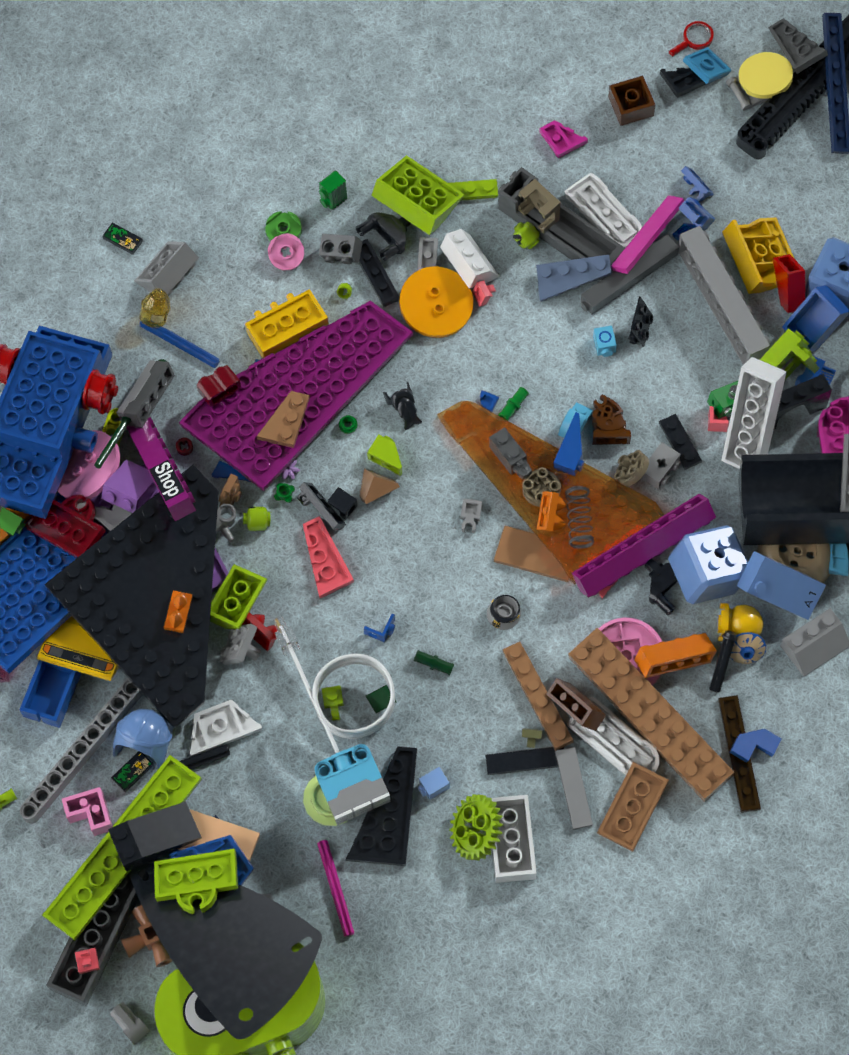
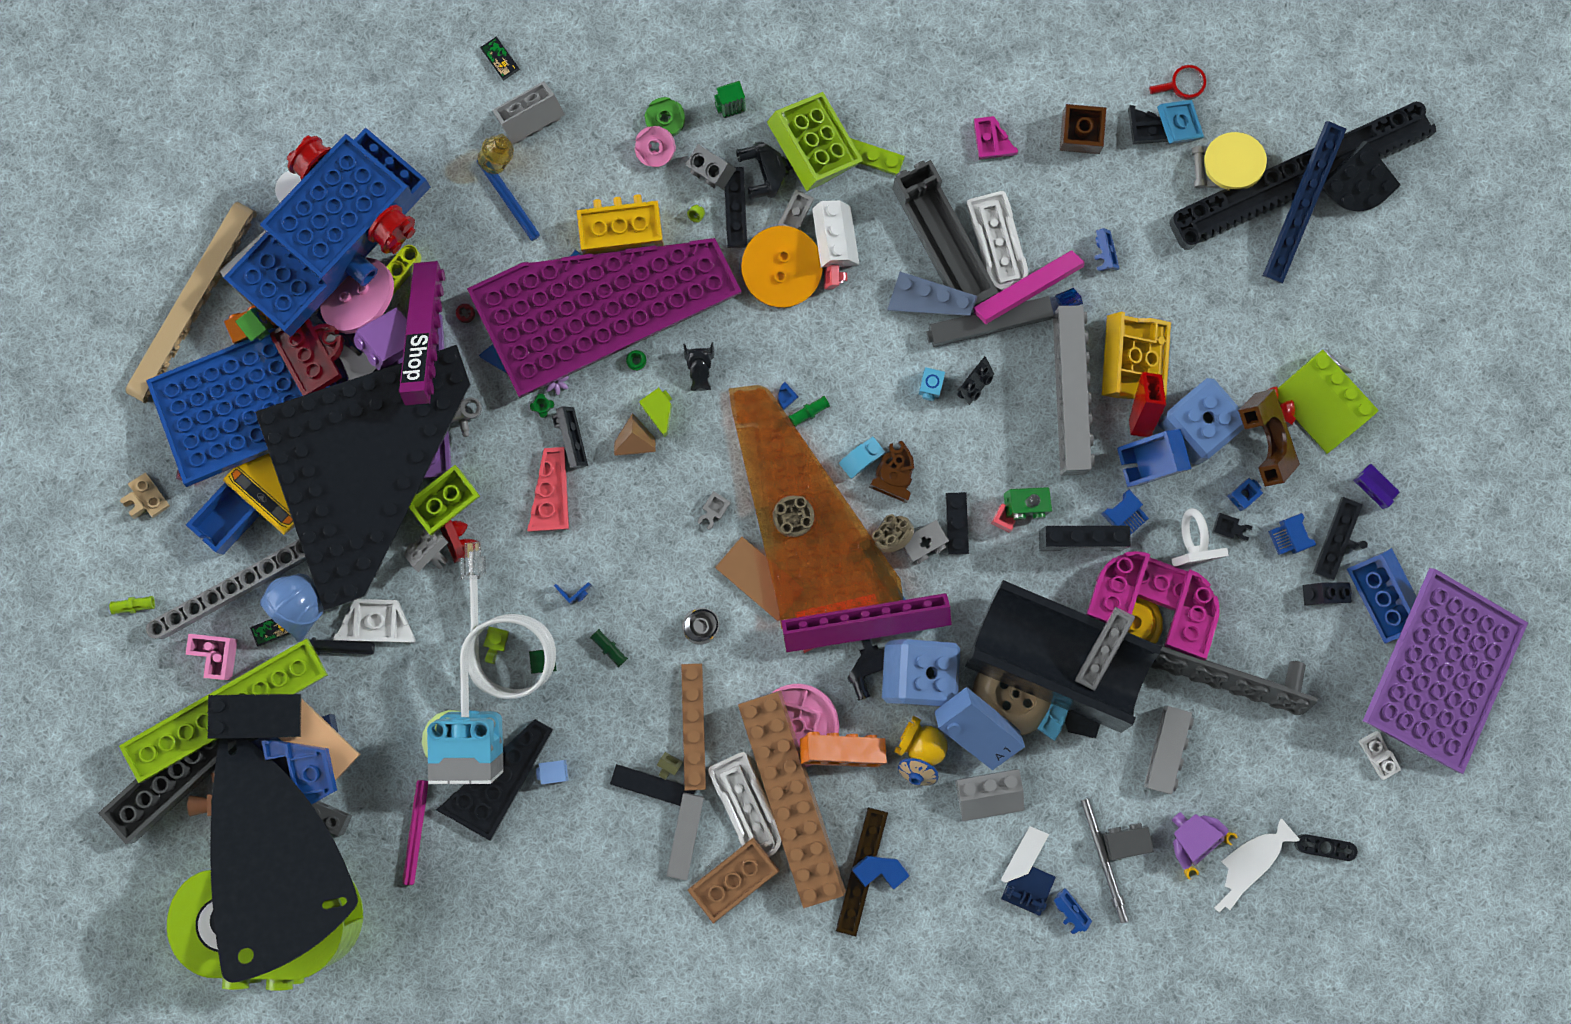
camera: 20 degrees right, 15 degrees up
coral tile [75,948,100,974] -> none
dark grey piece [94,359,175,469] -> none
light grey piece [110,1002,150,1045] -> none
lime plate [154,849,238,914] -> none
orange tile [164,590,192,633] -> none
dark red brick [196,365,241,407] -> none
medium nougat plate [218,474,242,506] -> none
lime head [243,507,271,531] -> none
medium nougat wing [257,391,310,448] -> none
black panel [328,487,357,520] -> none
lime gear [449,794,503,861] -> none
dark grey hinge [489,427,532,480] -> none
white brick [492,795,537,883] -> none
lime head [513,222,540,249] -> none
dark tan panel [518,179,561,233] -> none
orange tile [536,492,566,531] -> none
reddish brown brick [546,678,606,731] -> none
blue slope [553,412,584,476] -> none
dark grey piece [565,486,594,548] -> none
blue piece [679,197,715,230] -> none
black axle [709,630,738,692] -> none
white brick [721,357,787,469] -> none
lime brick [760,328,820,380] -> none
dark grey wing [768,18,828,74] -> none

